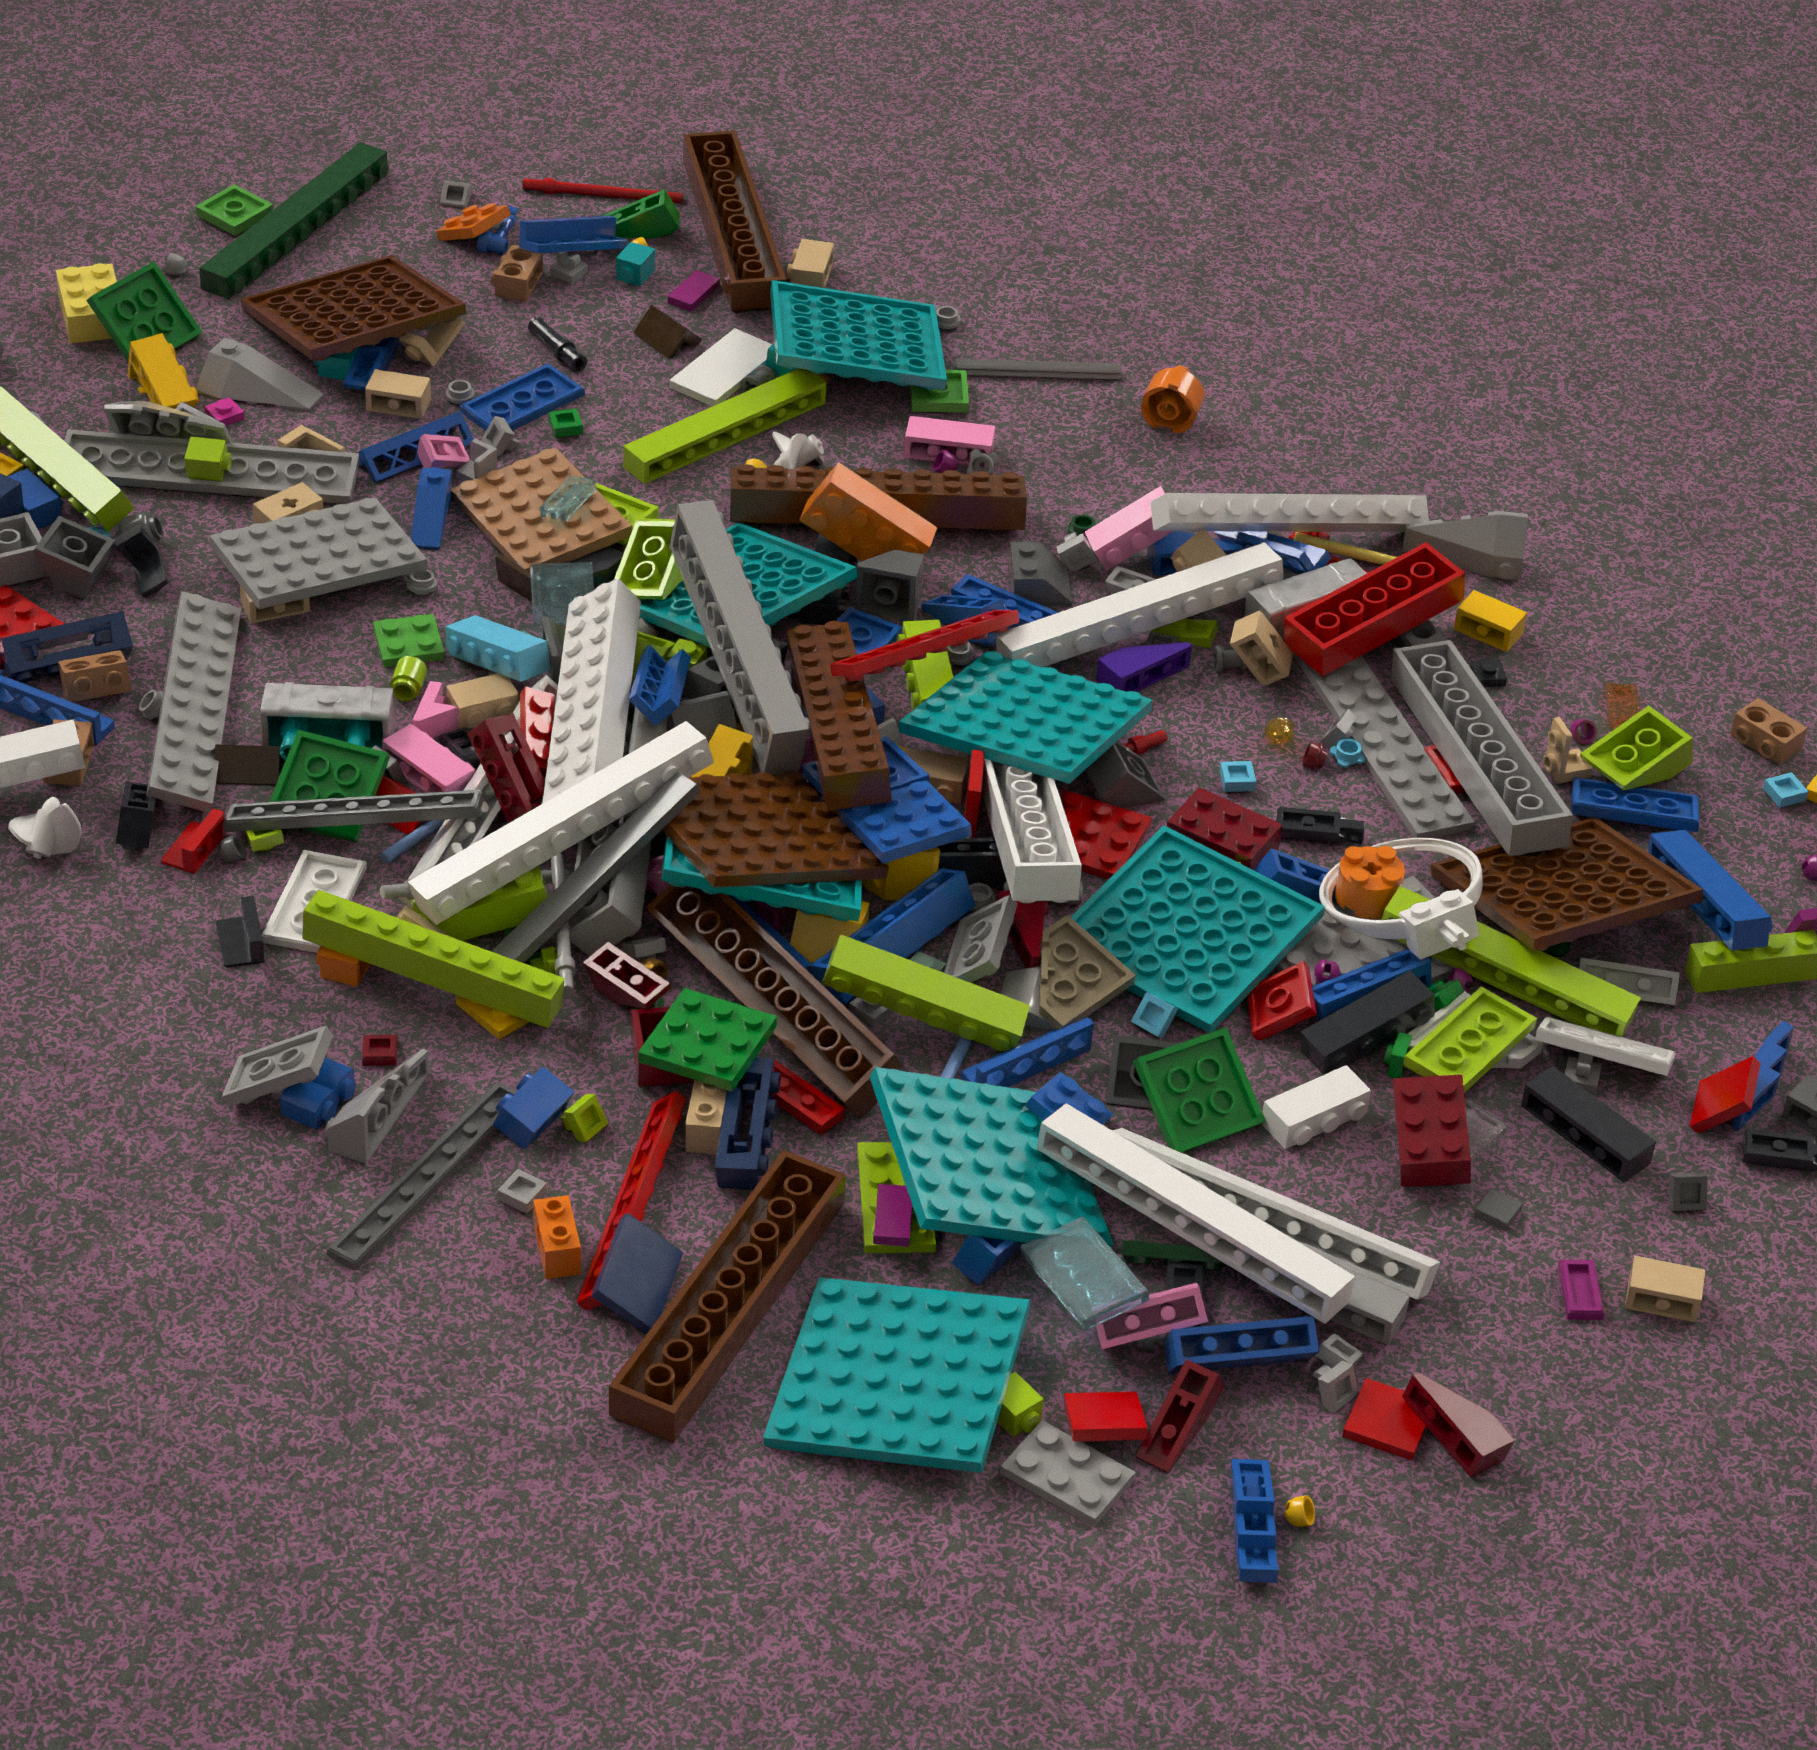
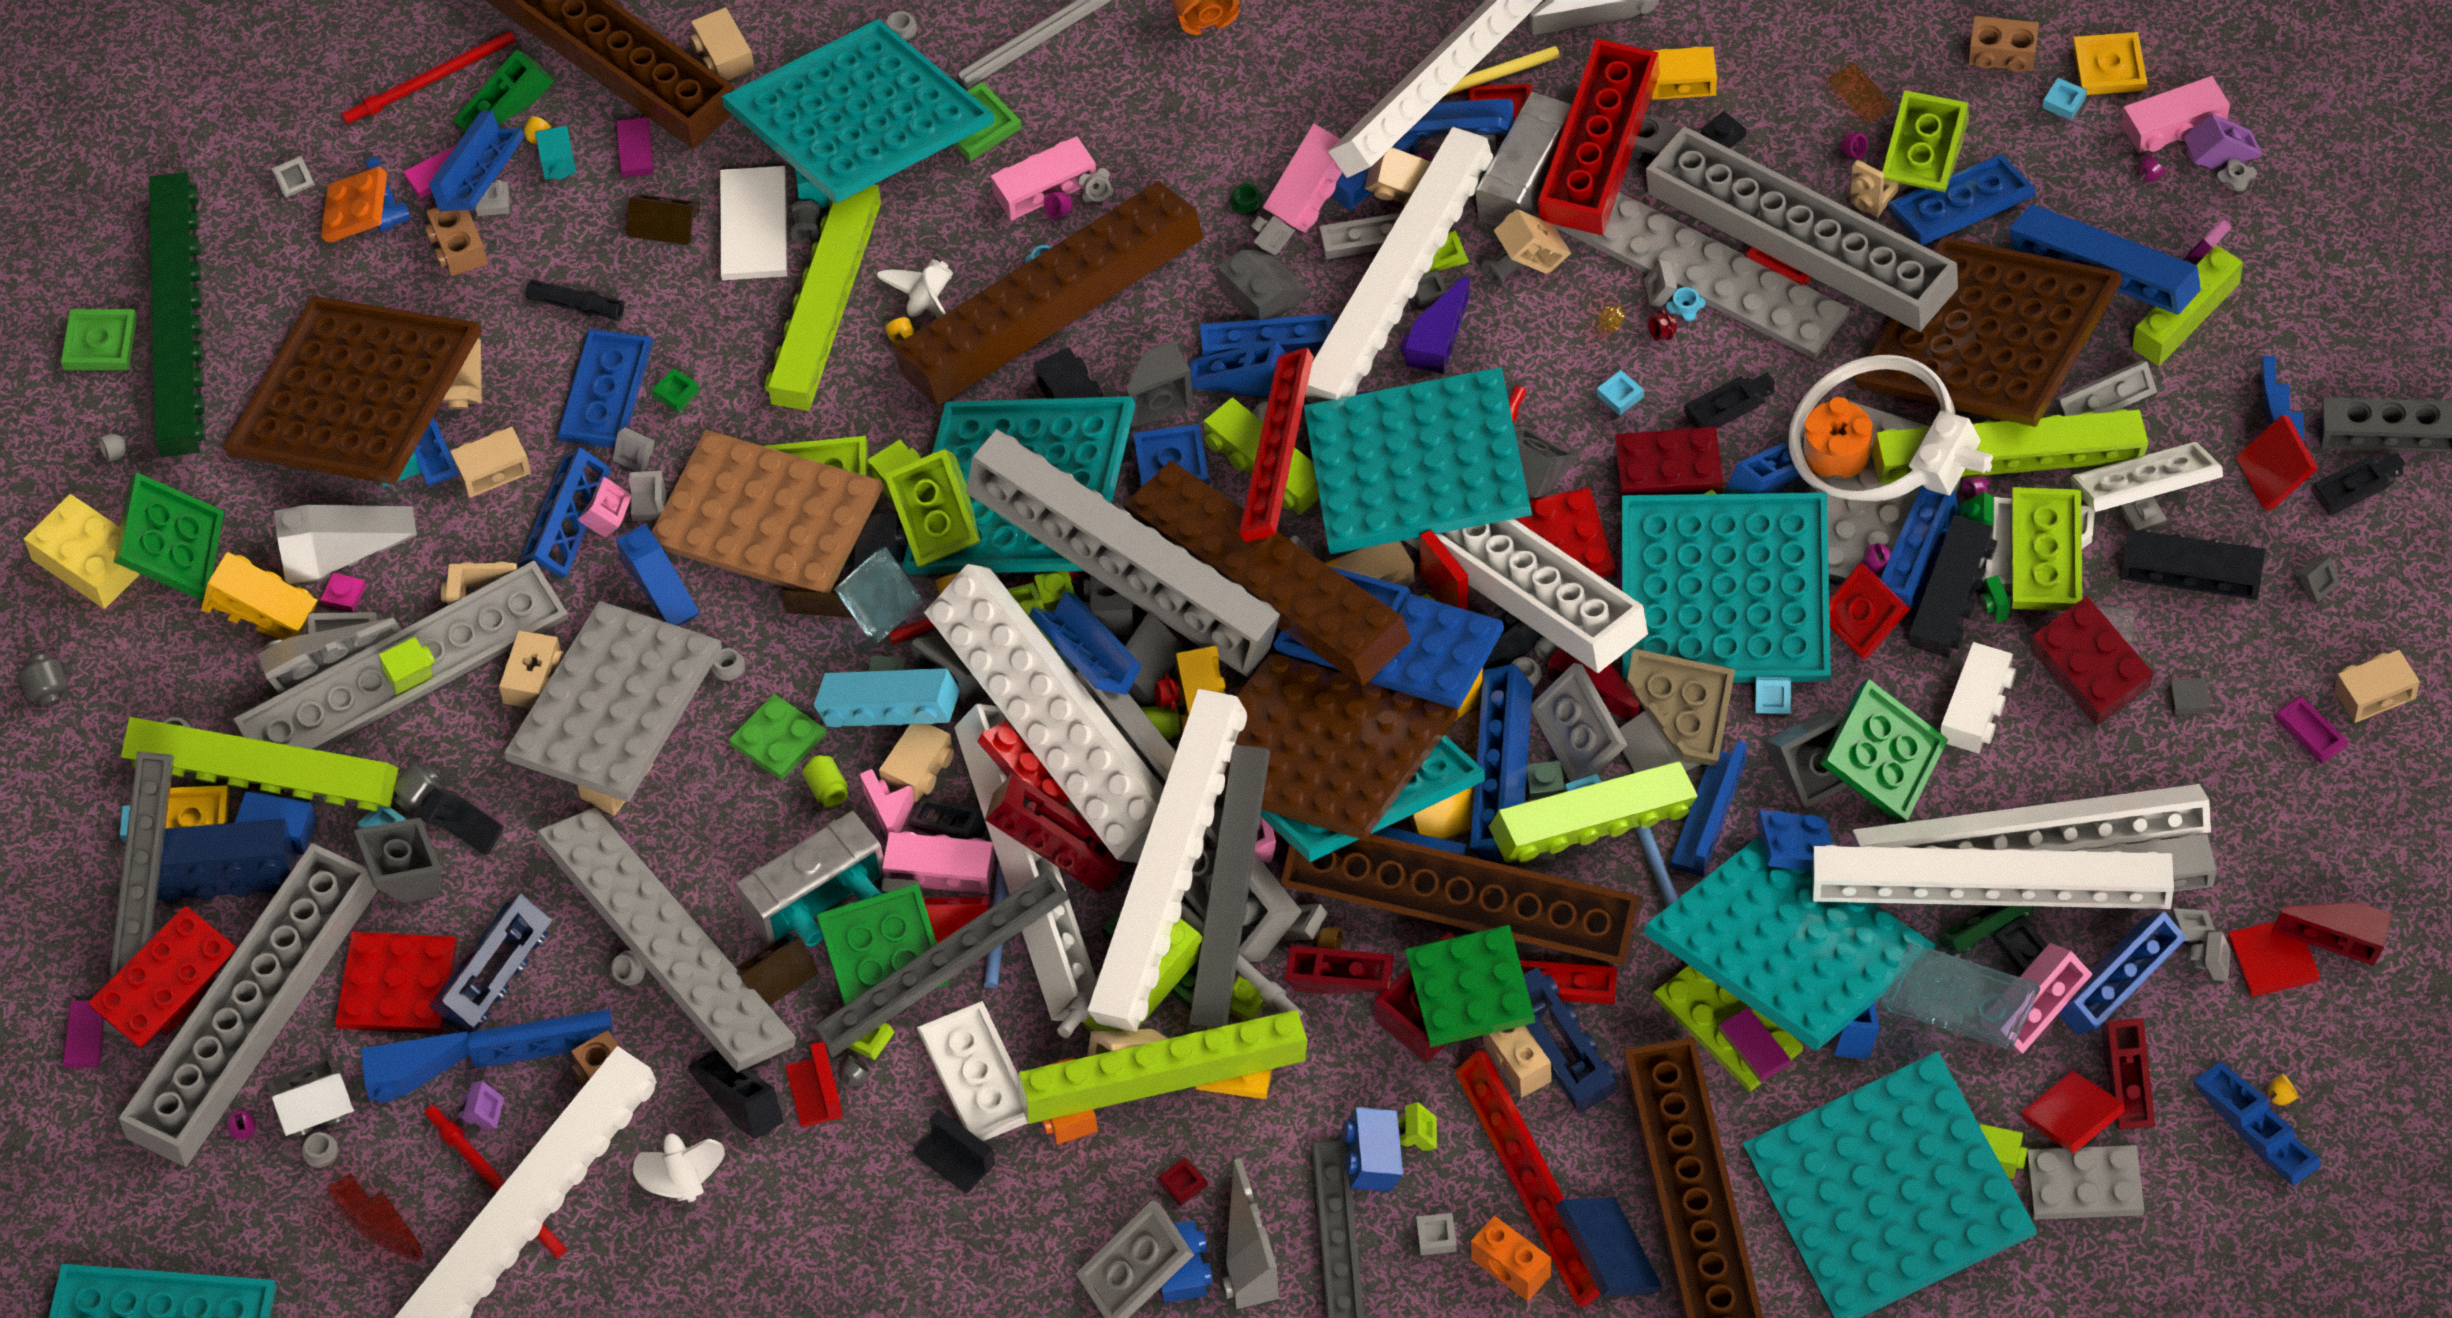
camera: 30 degrees left, 15 degrees up
medium nougat brick [58,650,131,702] -> none
light grey plate [446,380,474,404] -> none
clear light blue tile [539,475,597,521] -> none
orange brick [799,462,937,561] -> none

